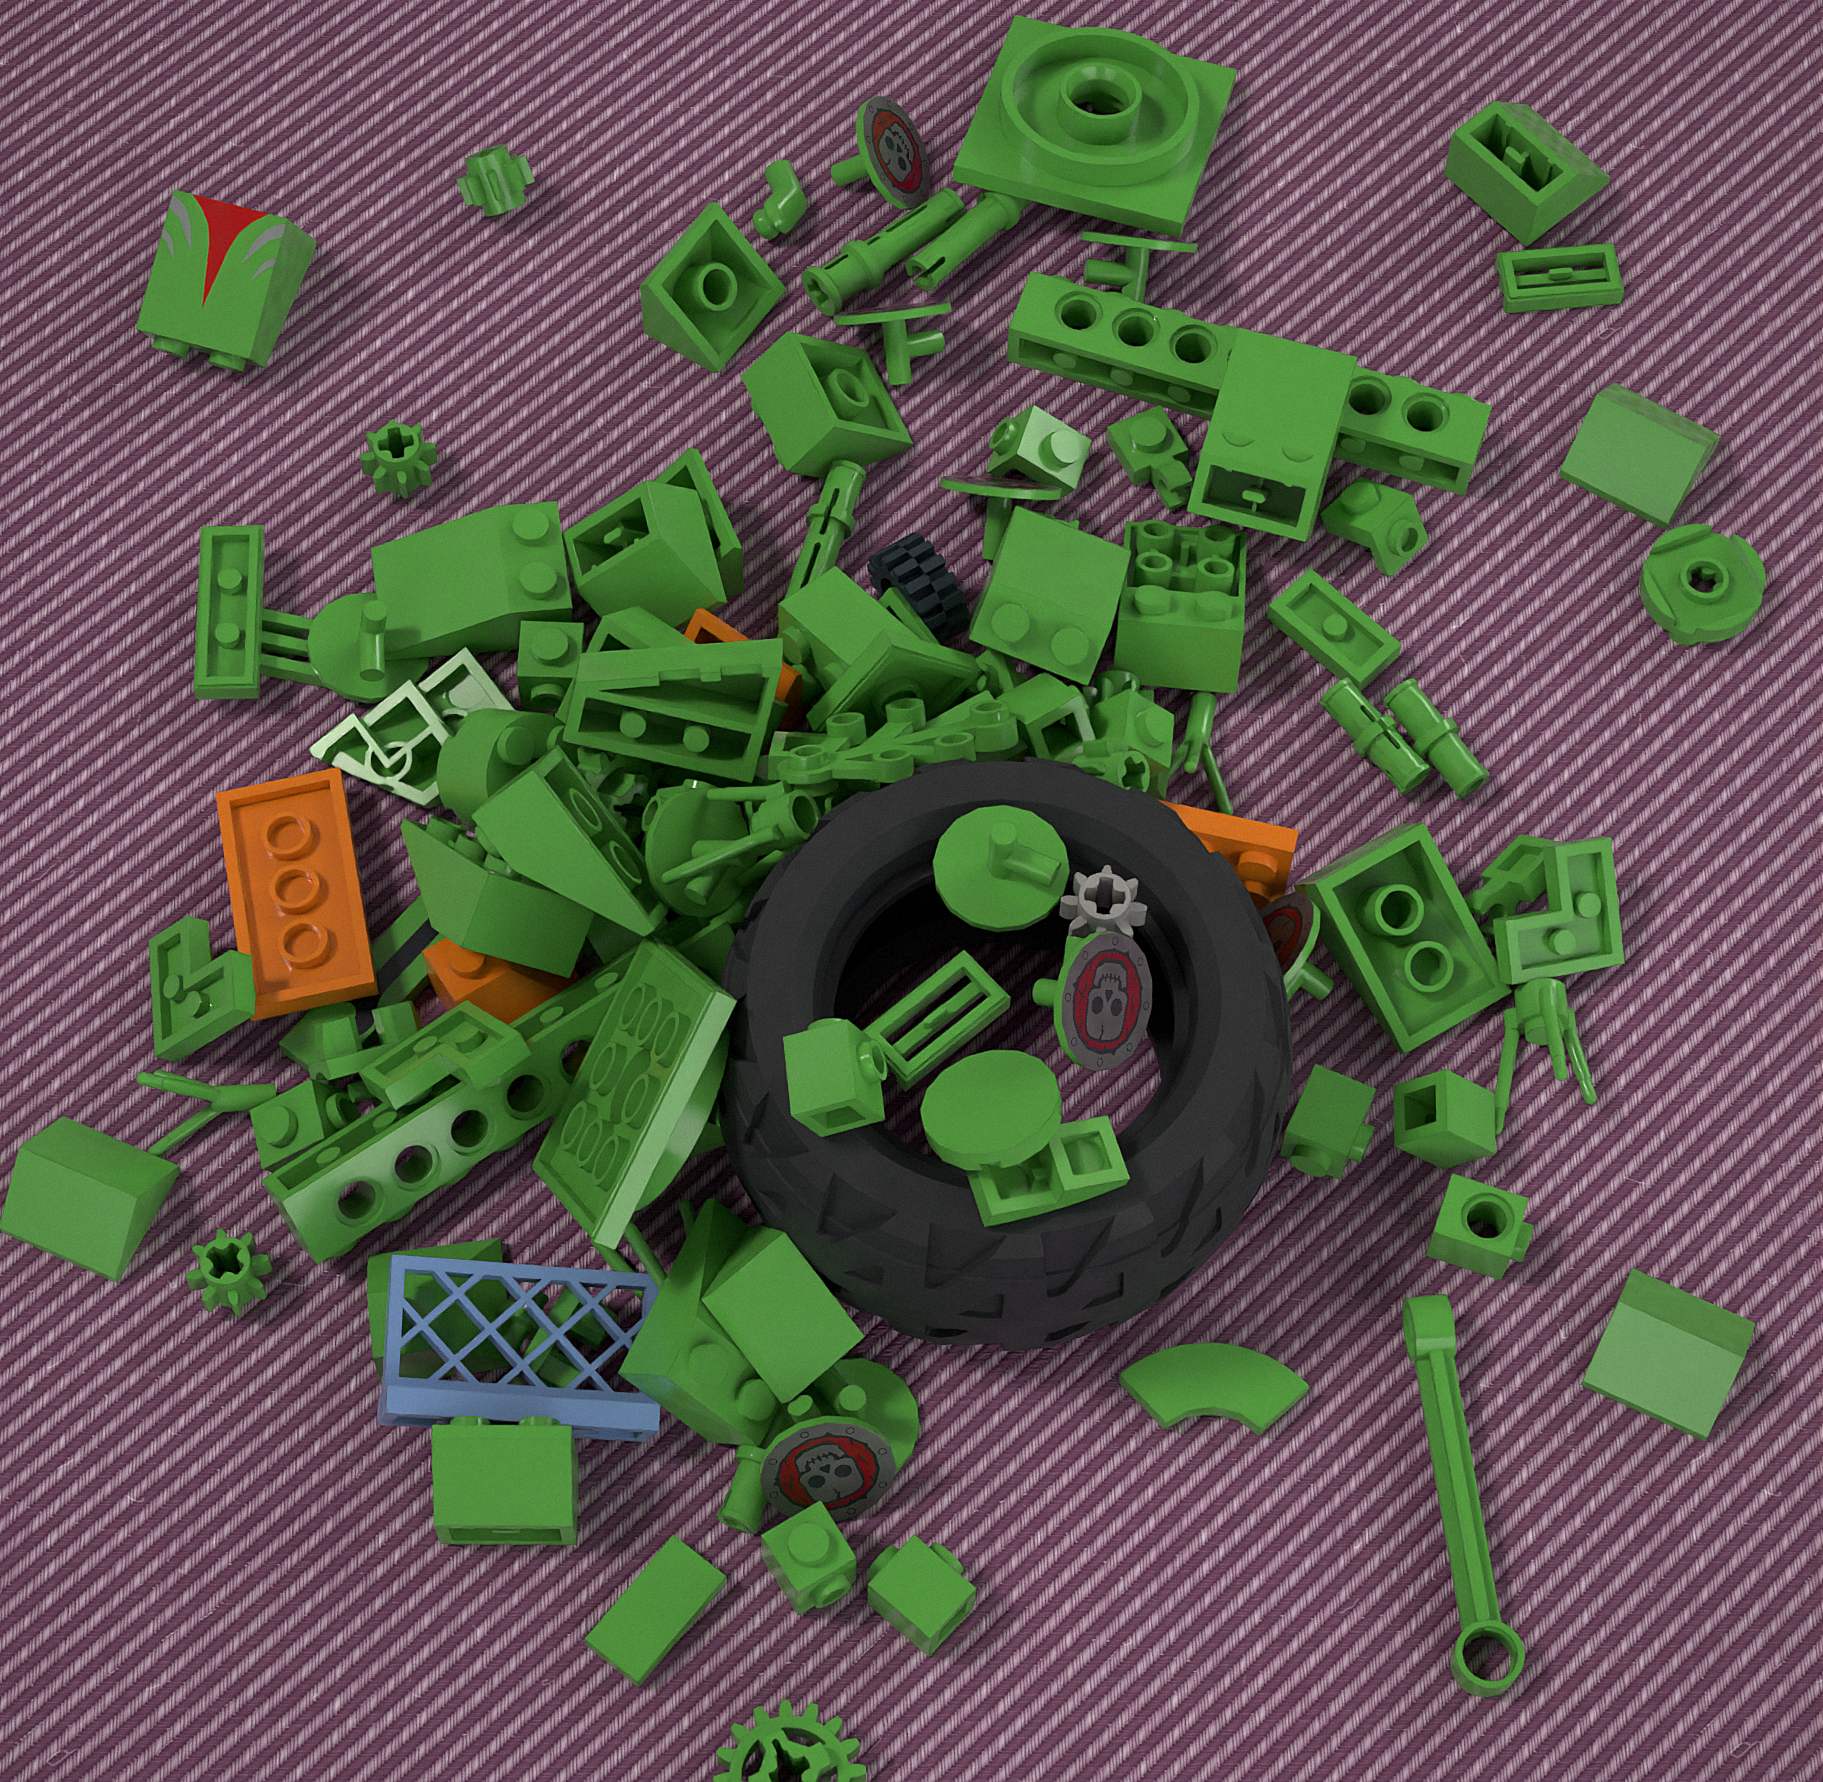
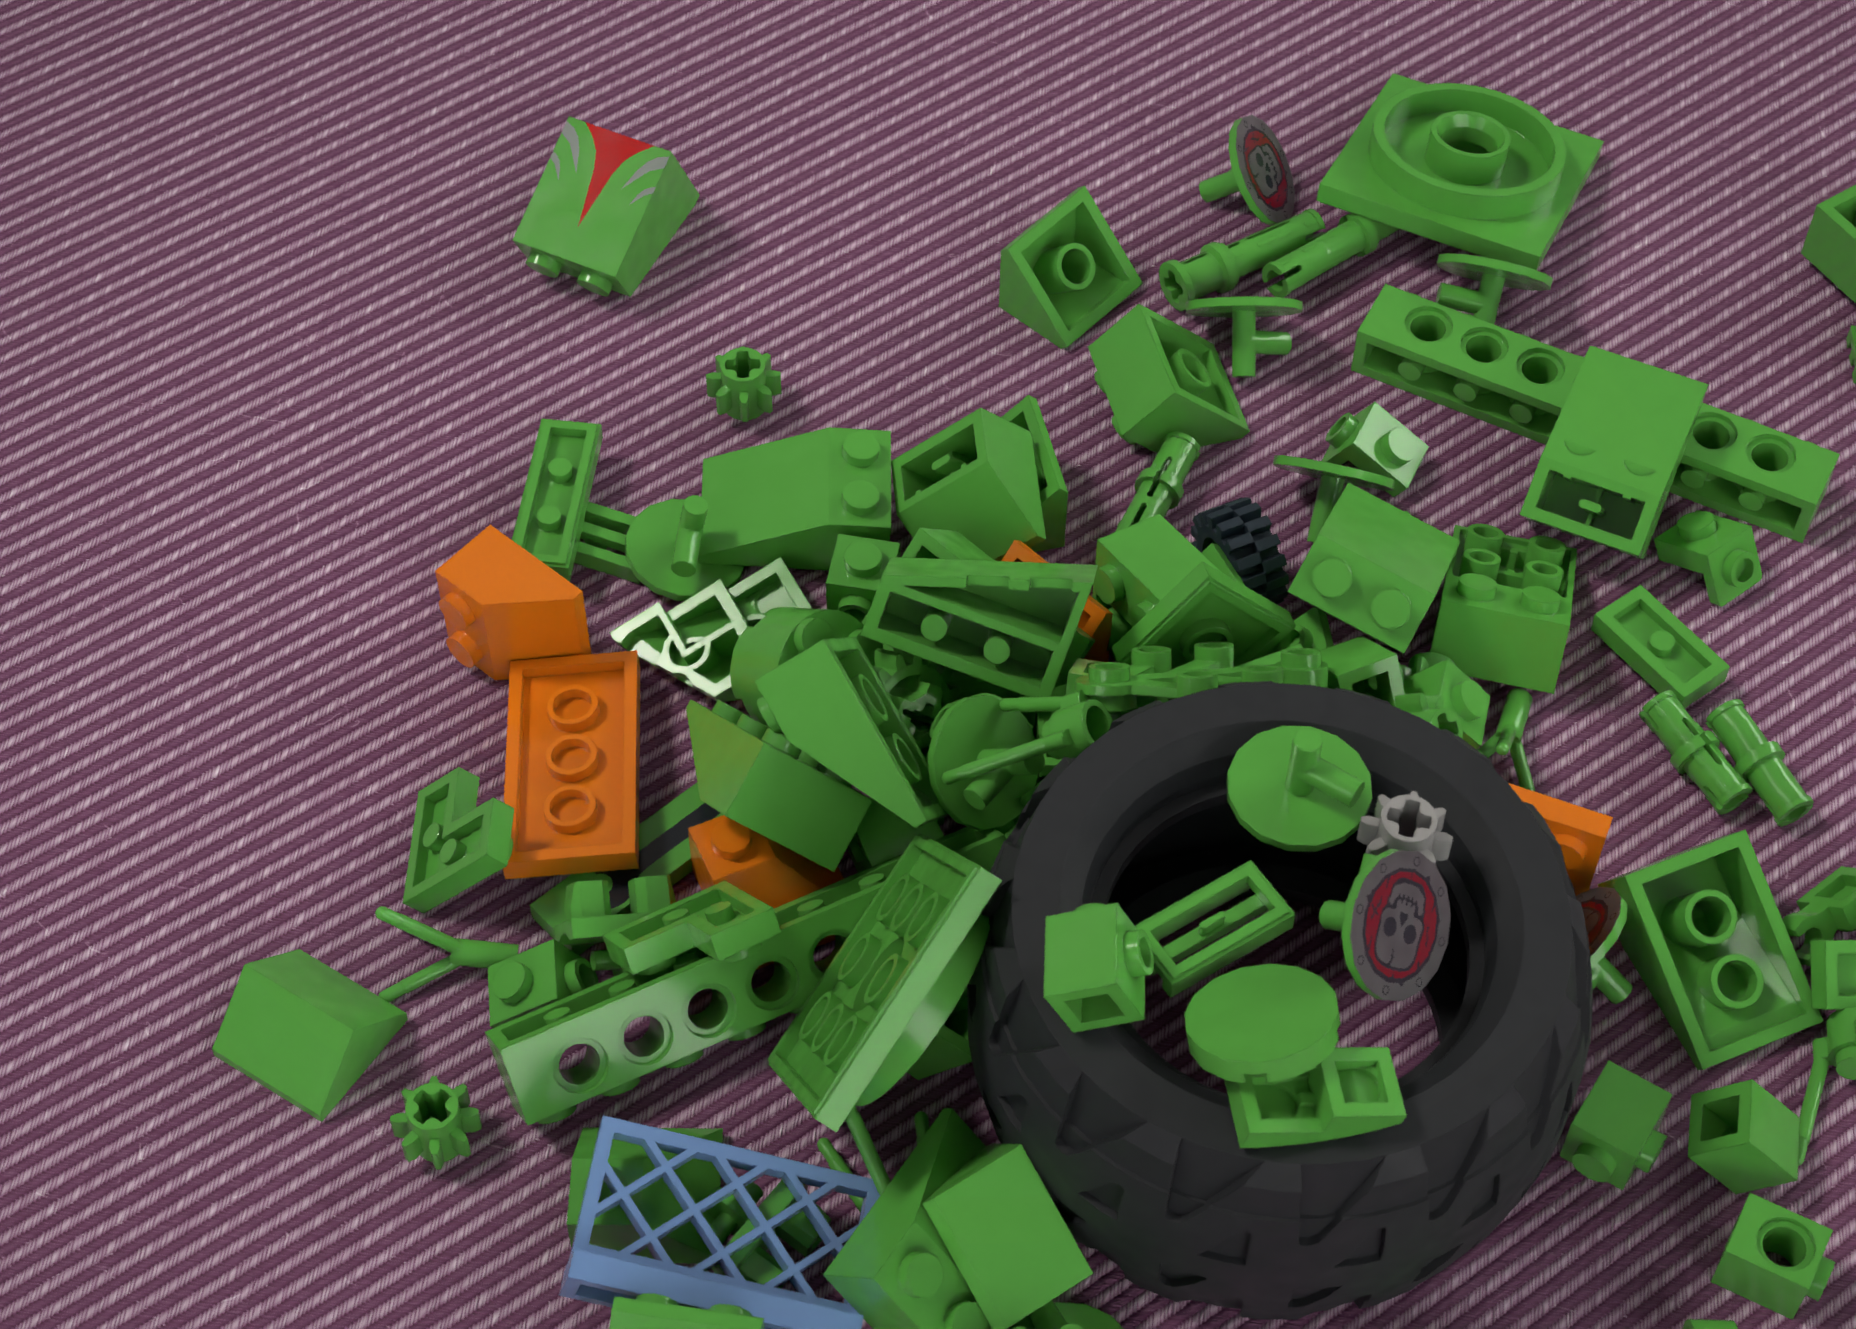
camera: 10 degrees right, 10 degrees down
bright green gear [456,144,535,216] -> none
bright green arm [752,160,807,240] -> none
bright green plate [1106,405,1193,511] -> none
none -> orange slope [435,524,591,680]

